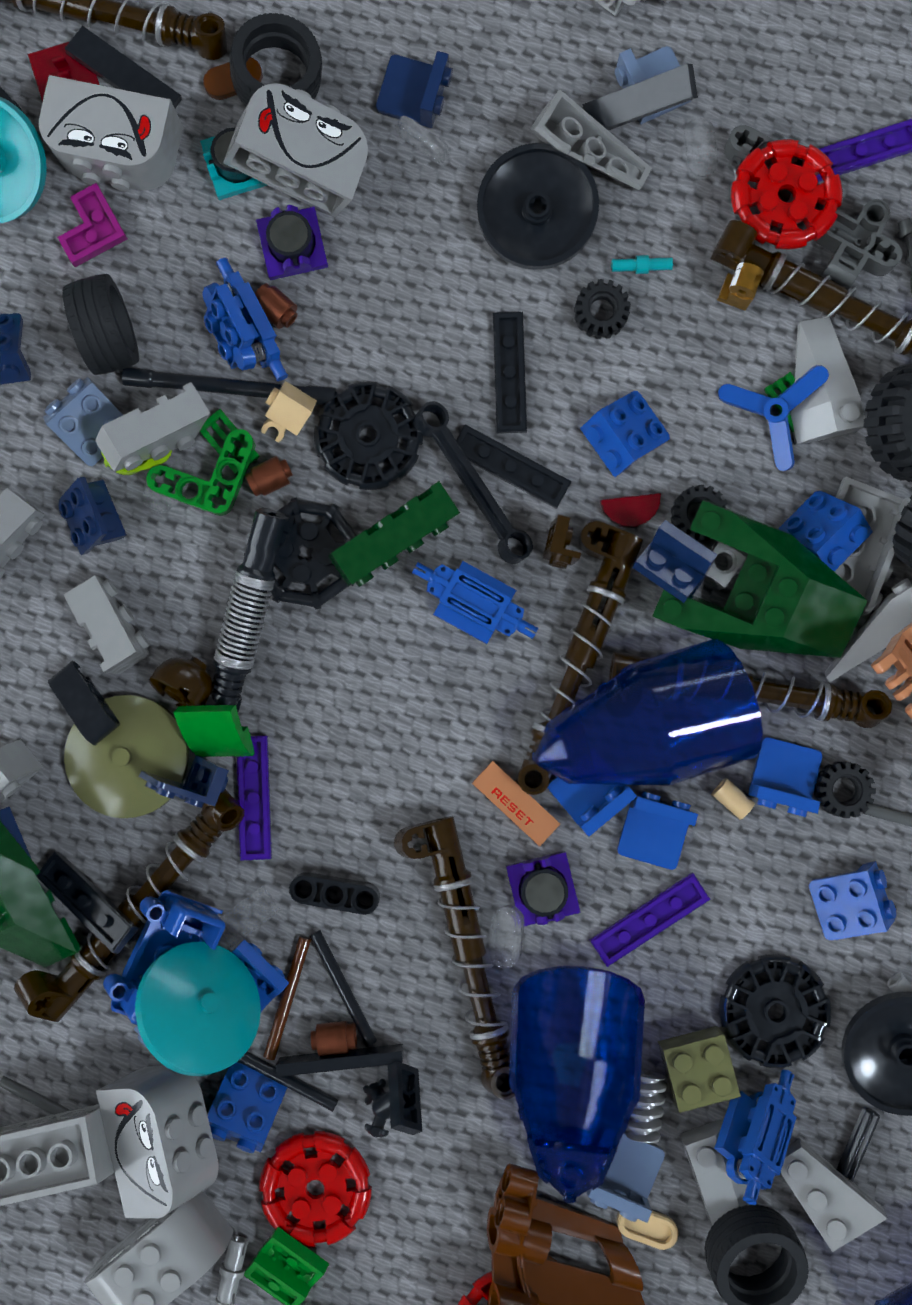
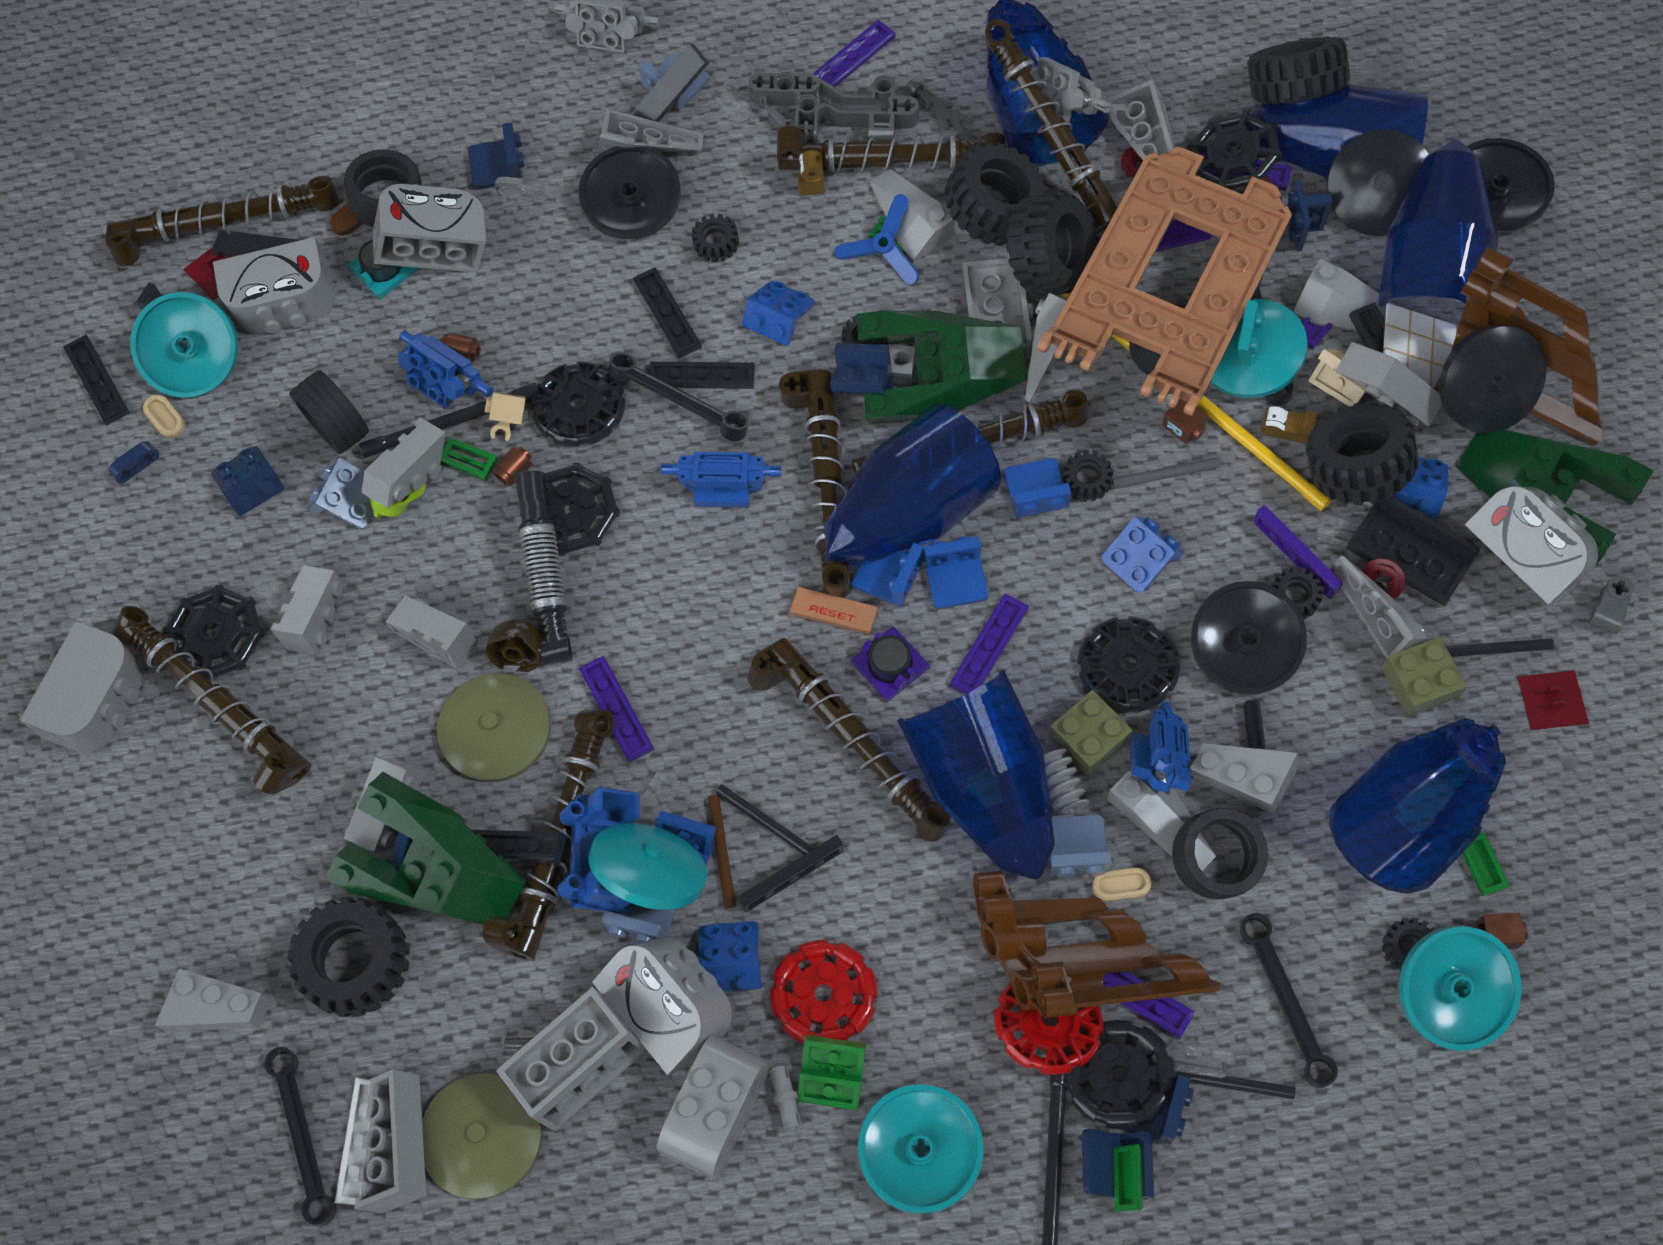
camera: 20 degrees left, 20 degrees down
black beam [48,661,120,746] -> none
magenta plate [57,183,128,267] -> none
dark blue bracket [59,477,127,555] -> none
dark blue bracket [139,756,229,808] -> none
green beam [146,429,256,516] -> none
green slope [174,705,255,757] -> none
black bar [238,1052,338,1112] -> none
piece [256,205,328,280] -> none
black beam [289,872,380,915] -> none
copper brick [311,1021,357,1056] -> none
dark green wedge [328,481,460,587] -> none
black piece [363,1061,422,1138] -> none
clear tile [489,905,524,969] -> none
dark brown bracket [543,515,581,569] -> none
dark red tile [600,493,661,528] -> none
teal bar [611,255,673,274] -> none
tan piece [711,778,755,820] -> none
red plate [731,139,843,250] -> none
blue bracket [779,491,873,571] -> none

